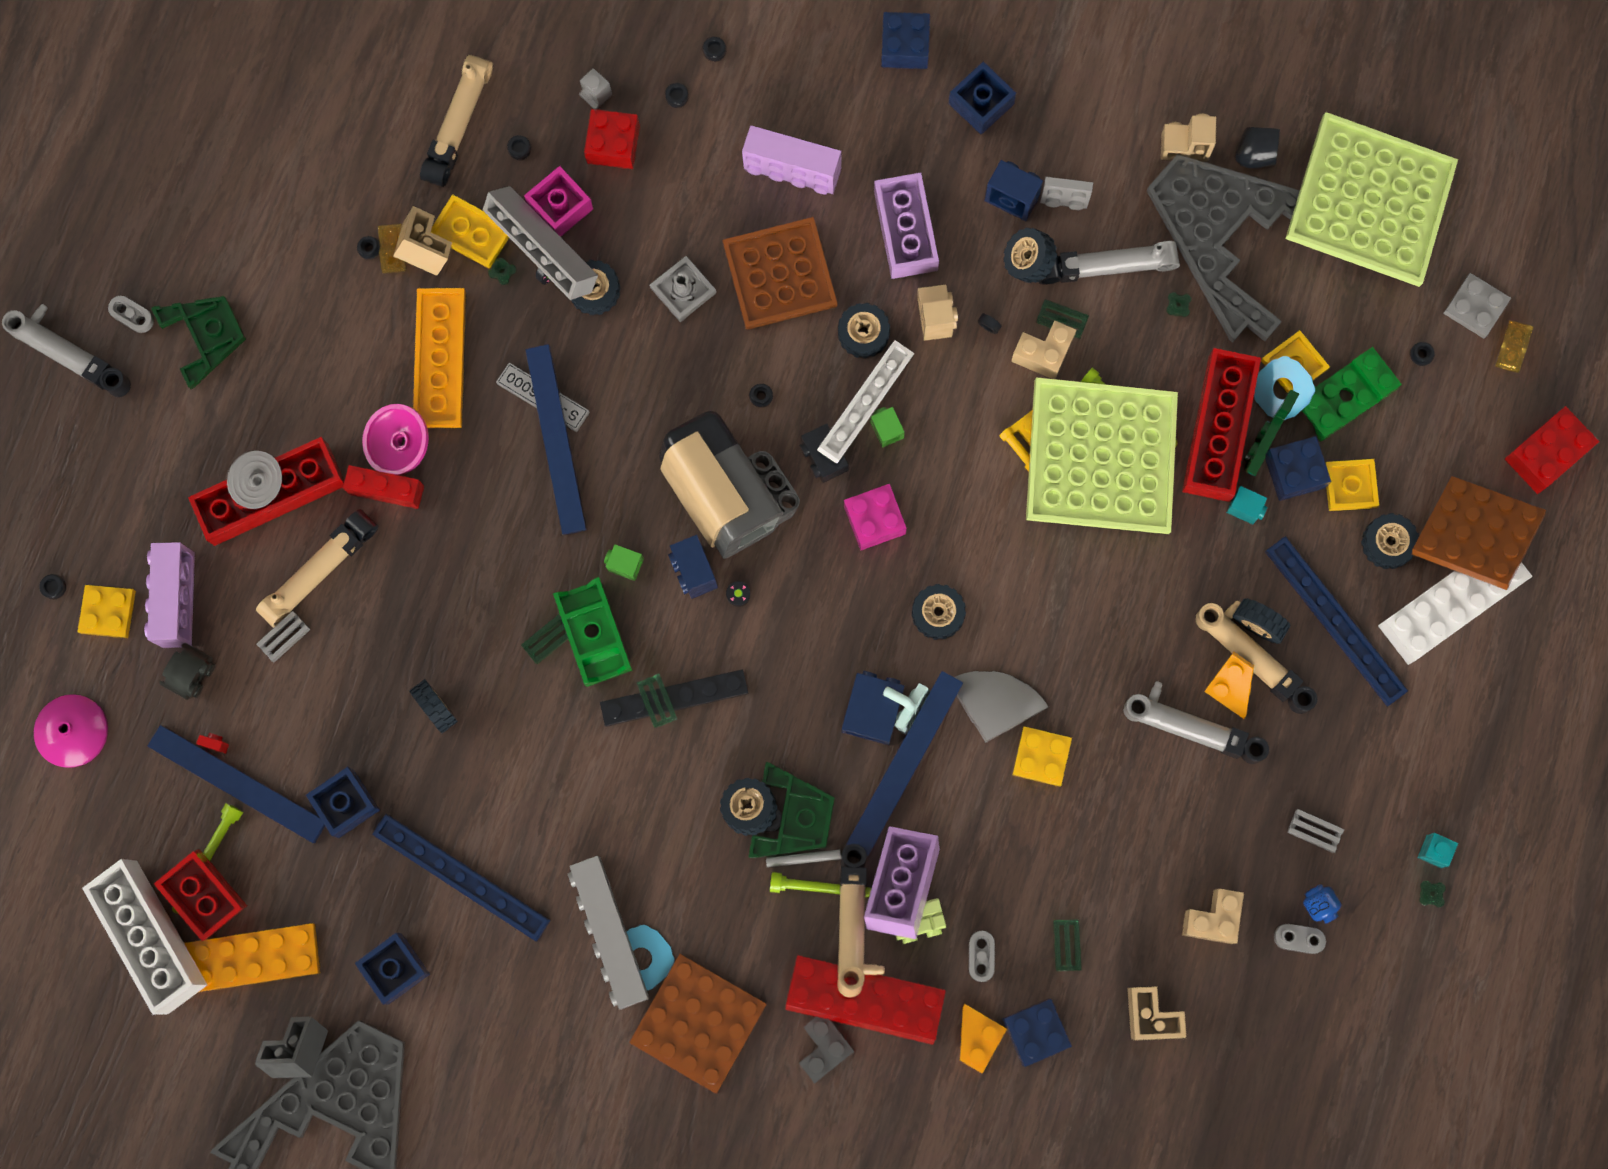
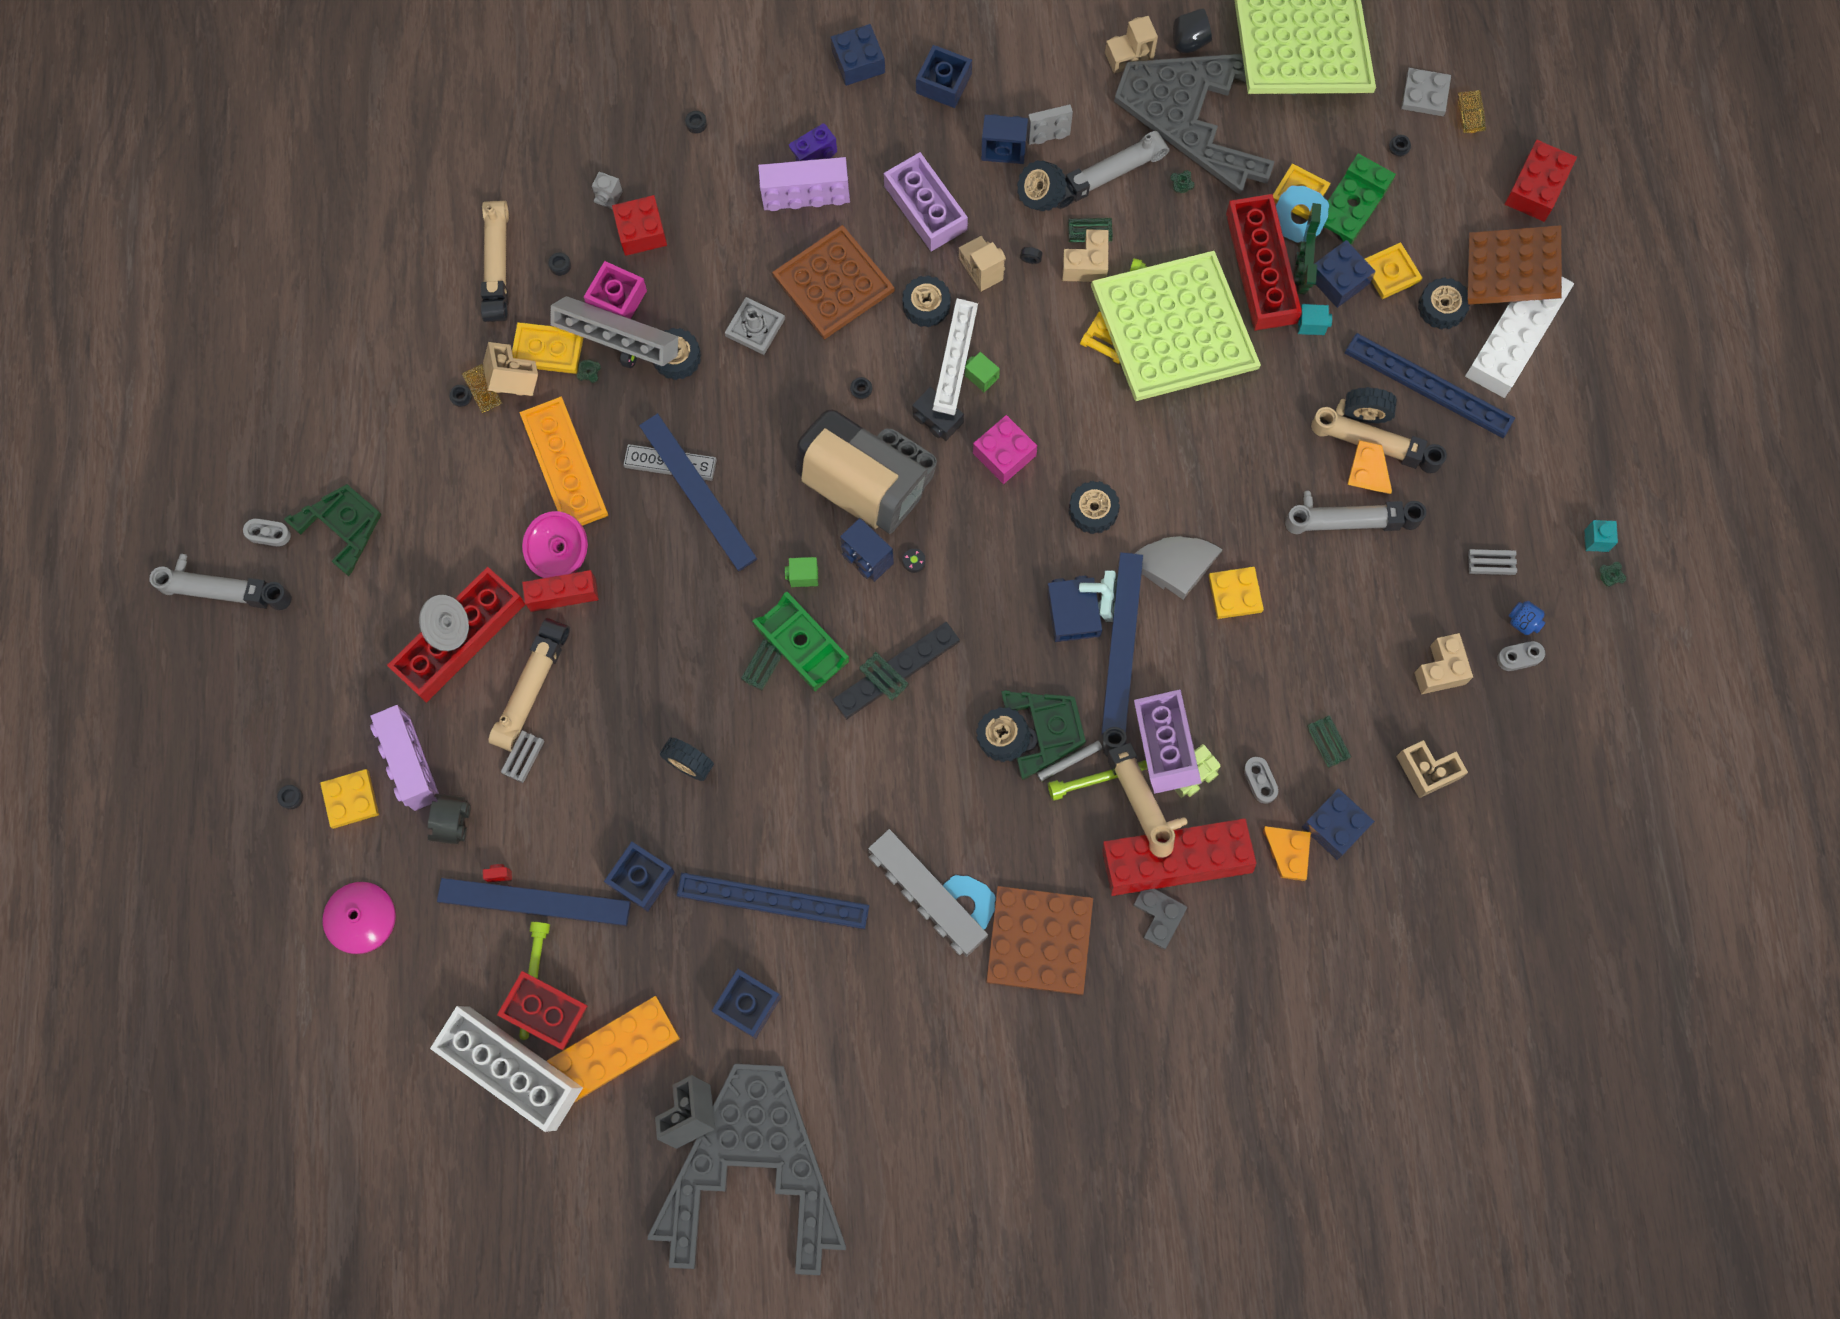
camera: 25 degrees left, 5 degrees down
black tile [665,83,689,108] -> none
none -> dark purple bracket [789,123,837,162]

